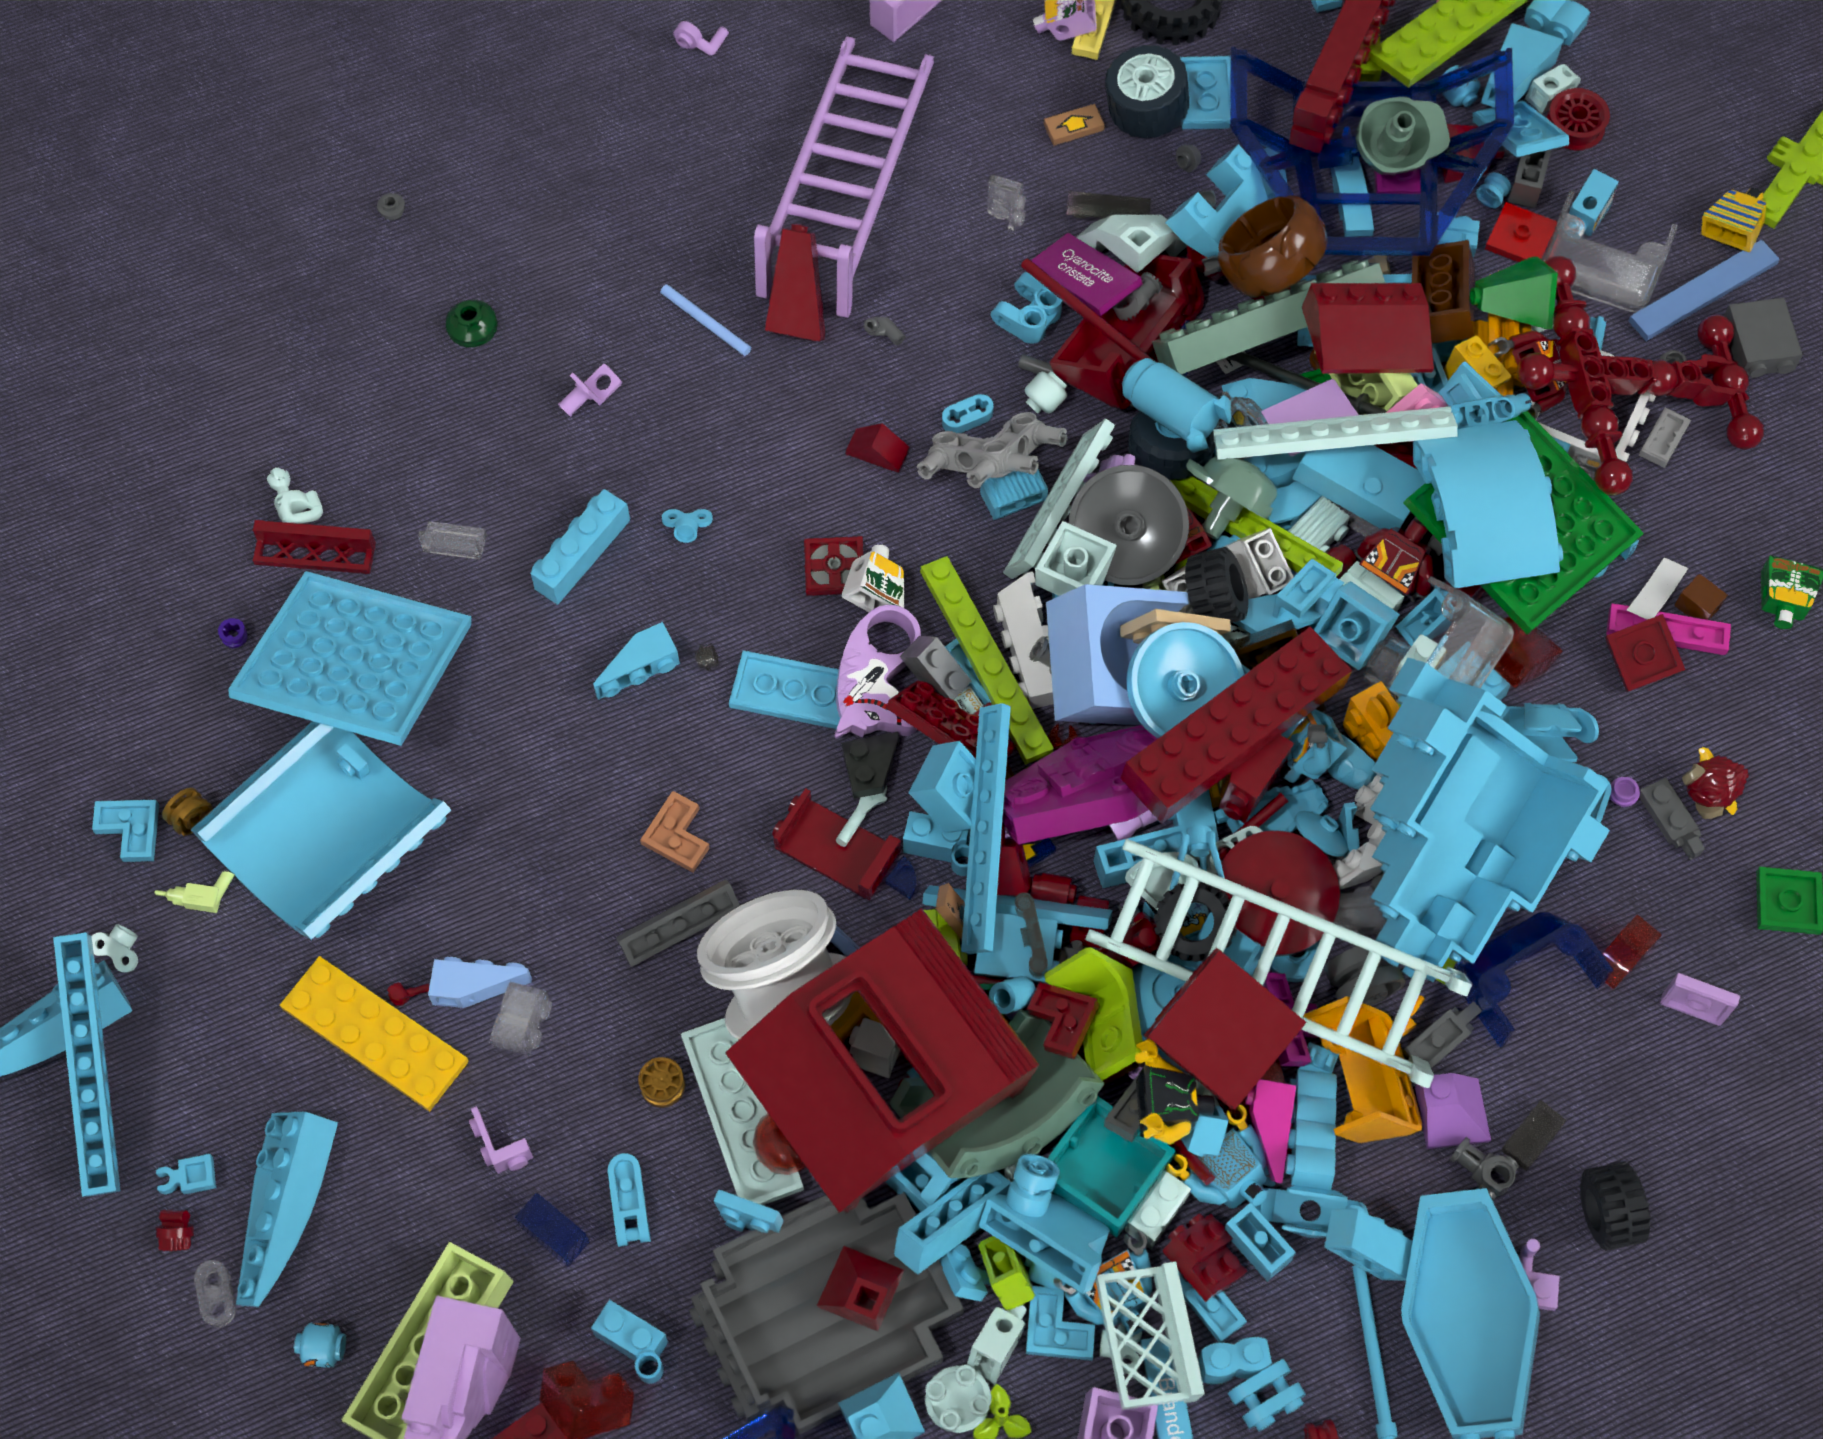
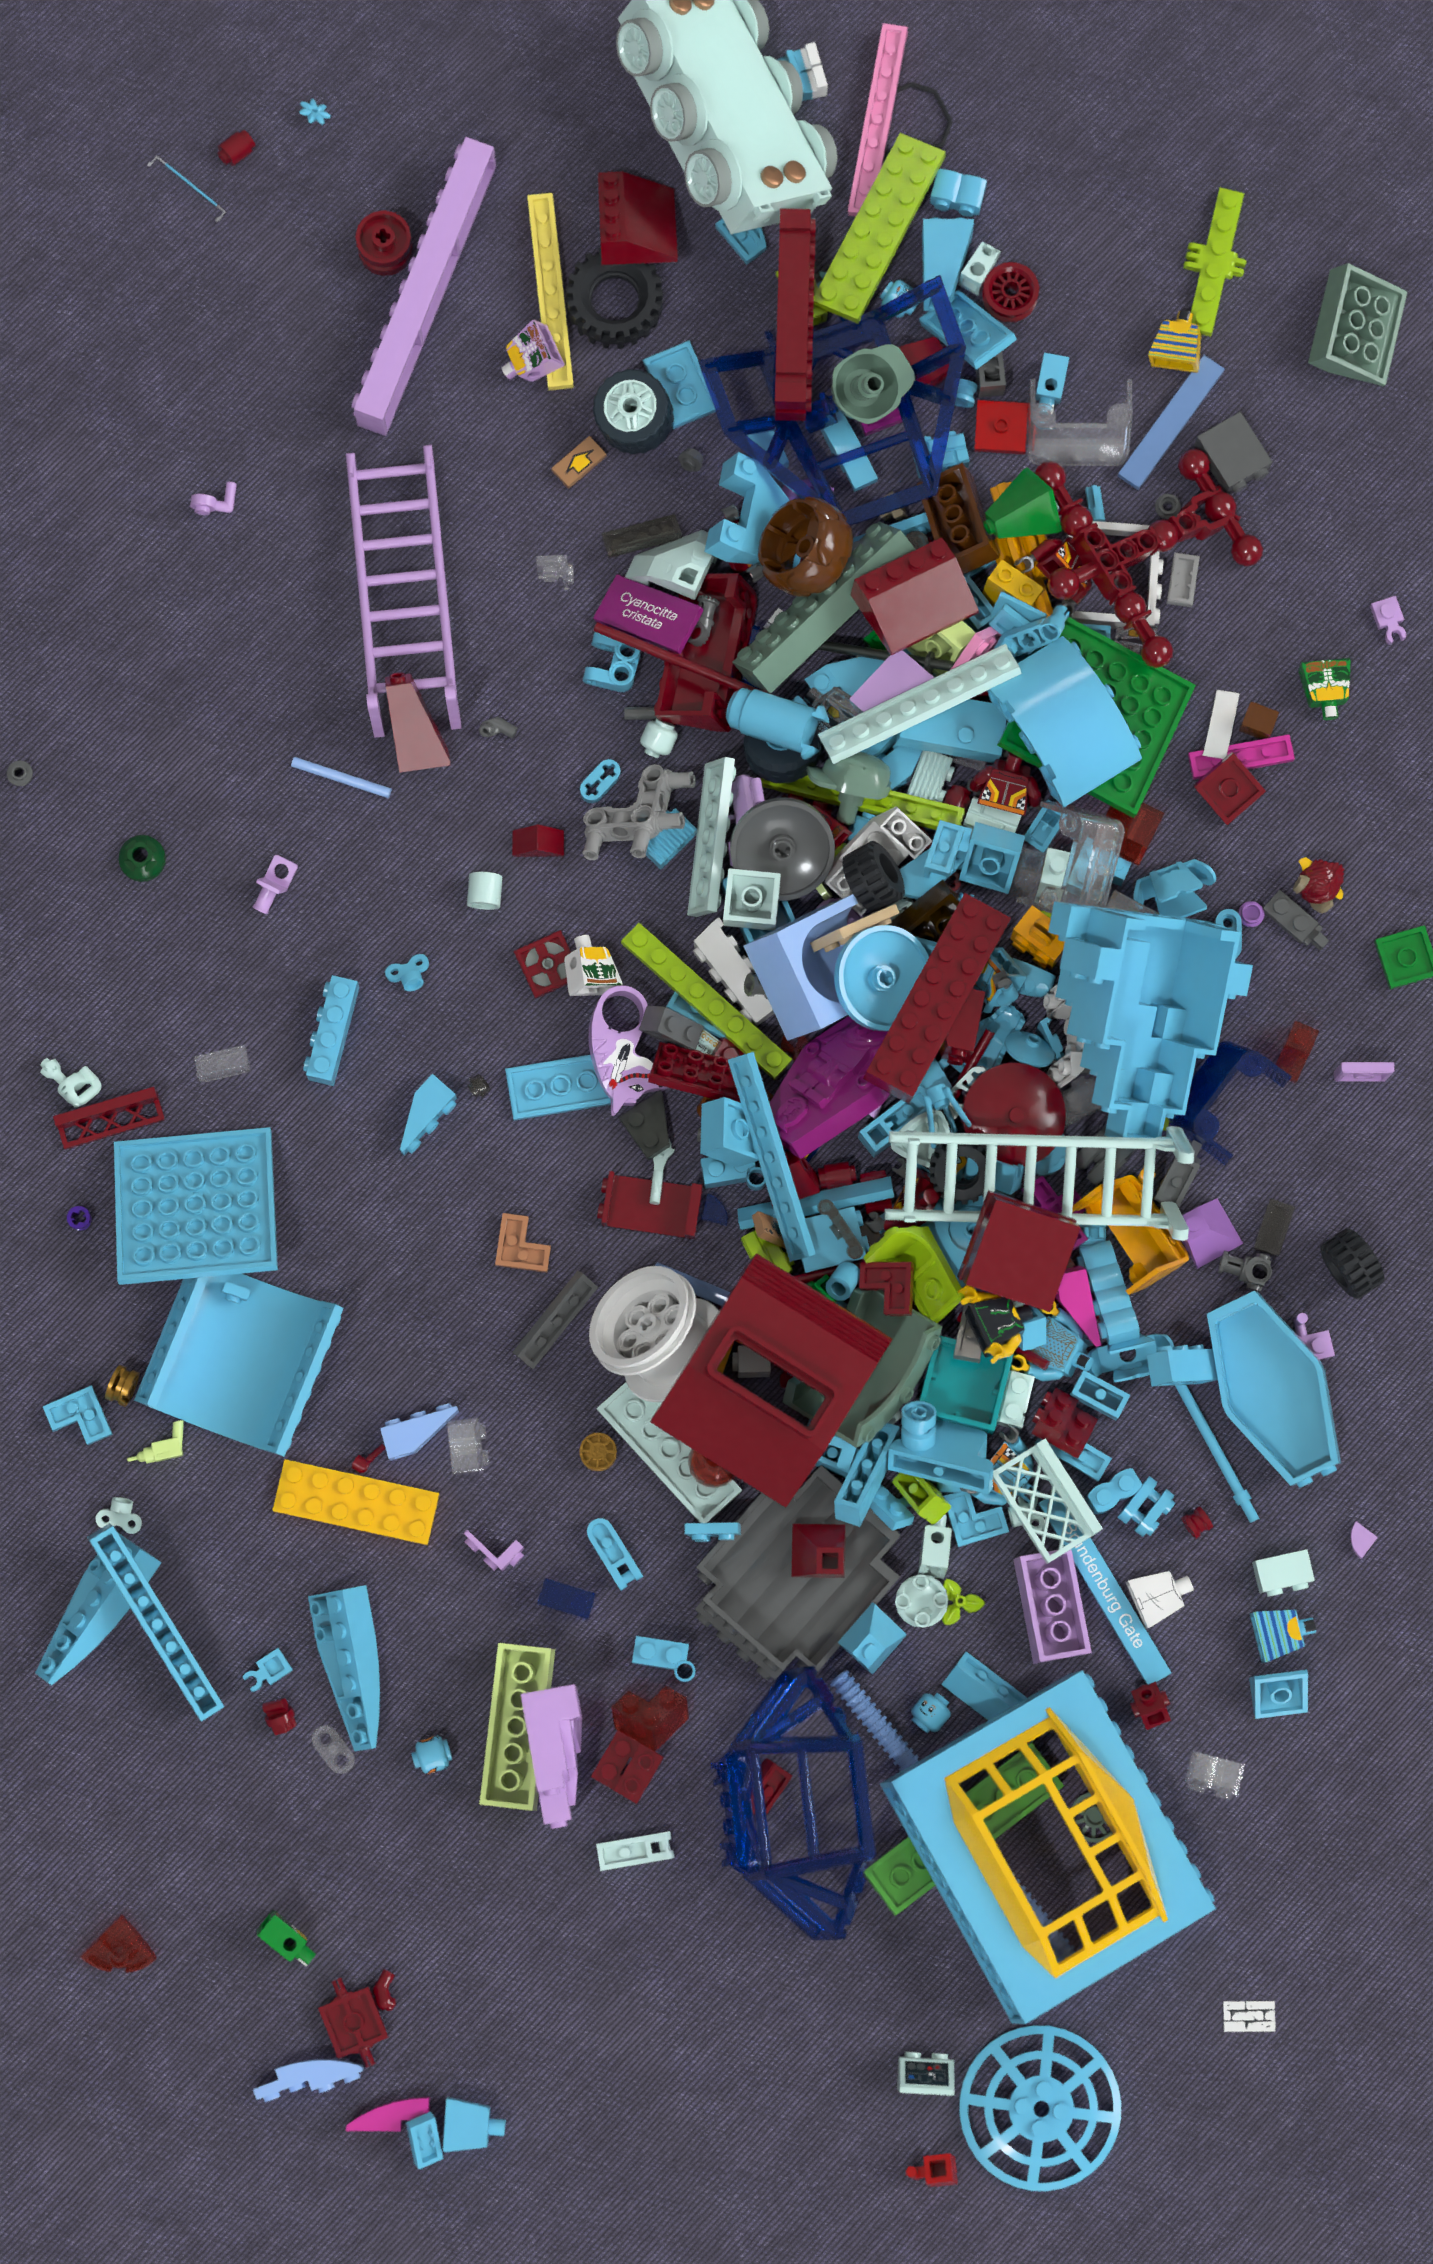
camera: 25 degrees left, 15 degrees up
none -> light aqua piece [467,872,502,910]

